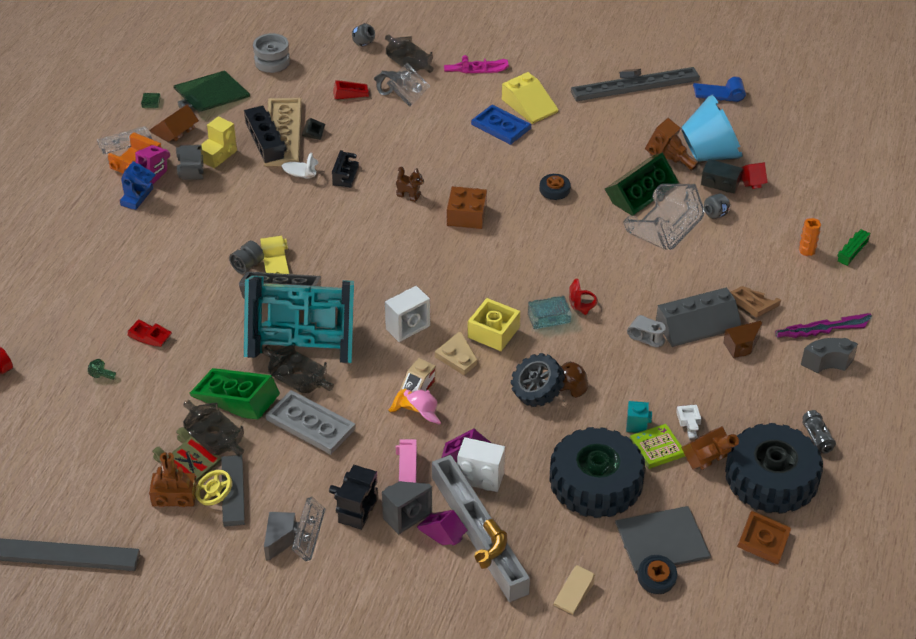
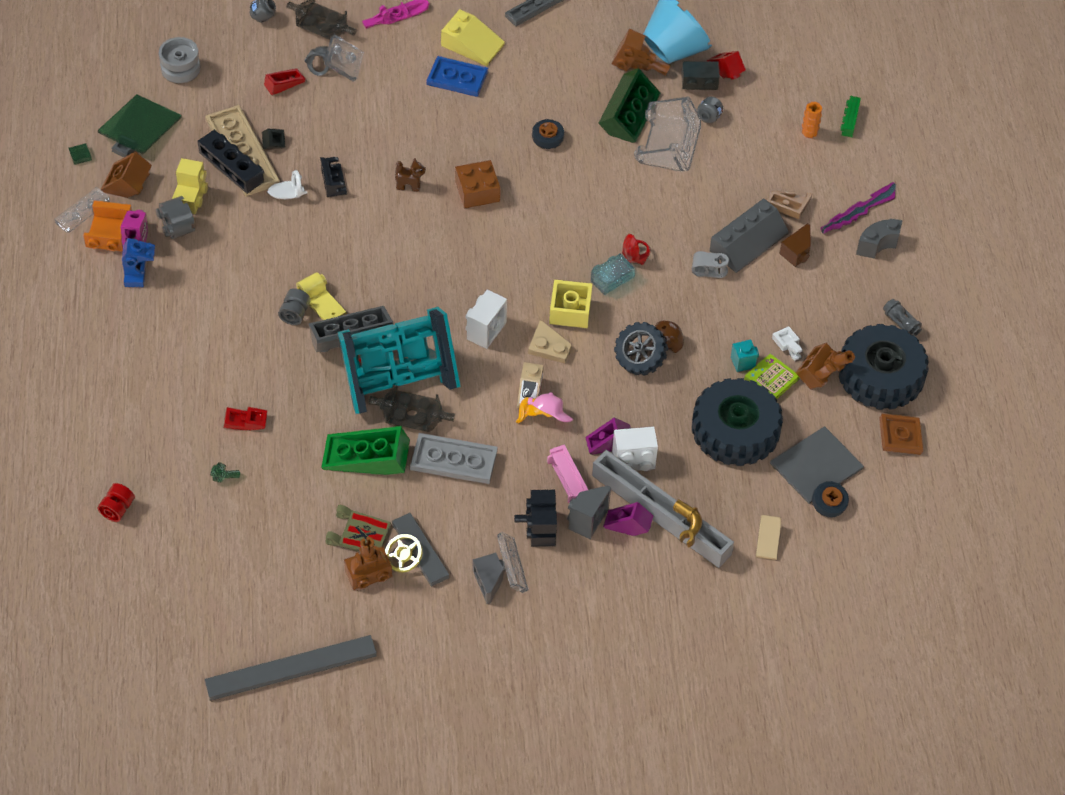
camera: 25 degrees left, 10 degrees up
clear smoke plate [183,400,244,456] -> none

